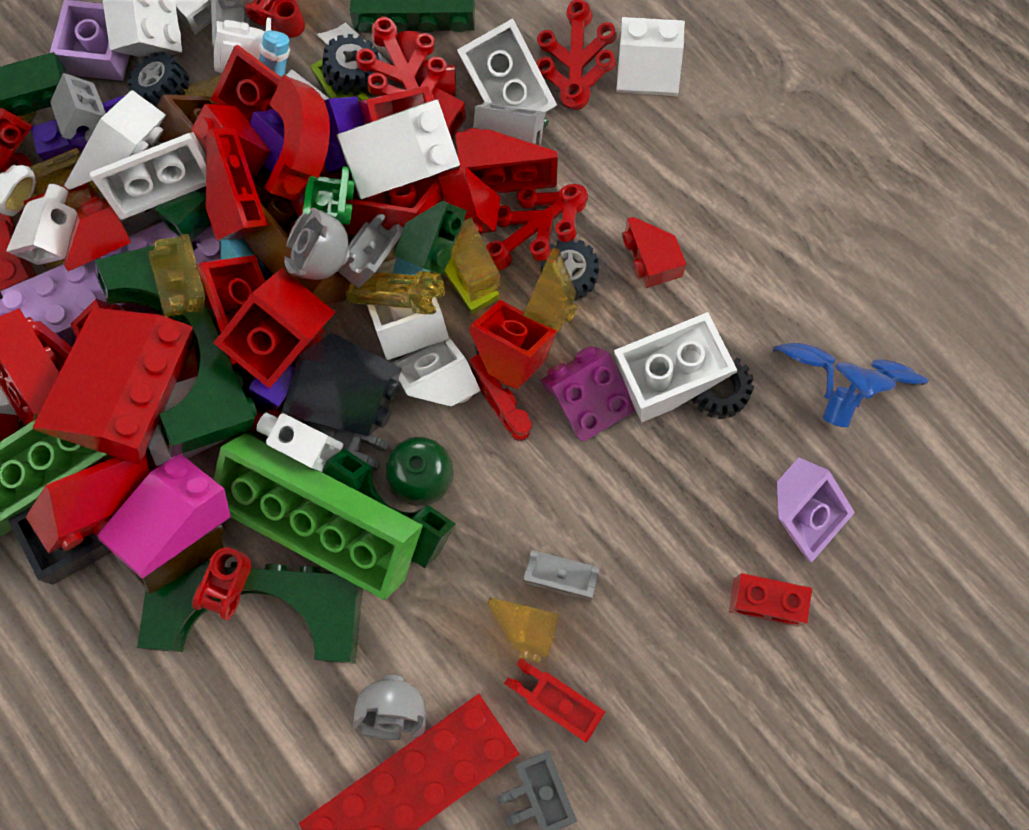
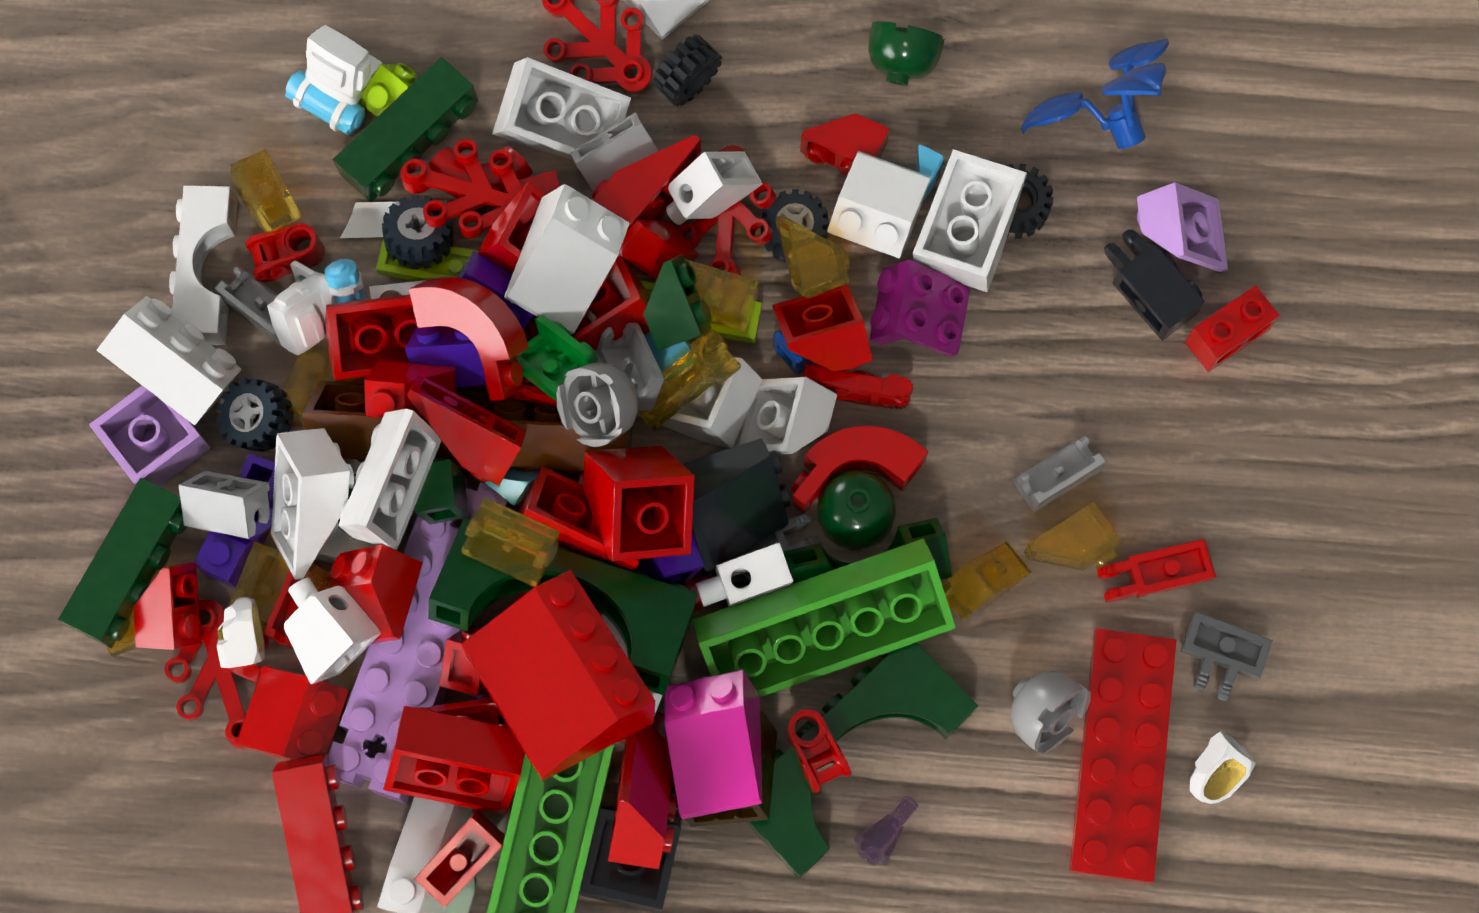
camera: 50 degrees left, 0 degrees up
none -> black tyre [652,34,722,107]
none -> white torso [666,151,763,225]
none -> red arch [791,426,929,514]
none -> white slope [827,151,931,259]
none -> clear purple cone [855,796,918,866]
none -> dark green cylinder [868,21,945,86]
none -> medium azure slope [916,144,944,201]
none -> clear yellow slope [943,541,1031,621]
none -> black hinge [1104,229,1205,341]

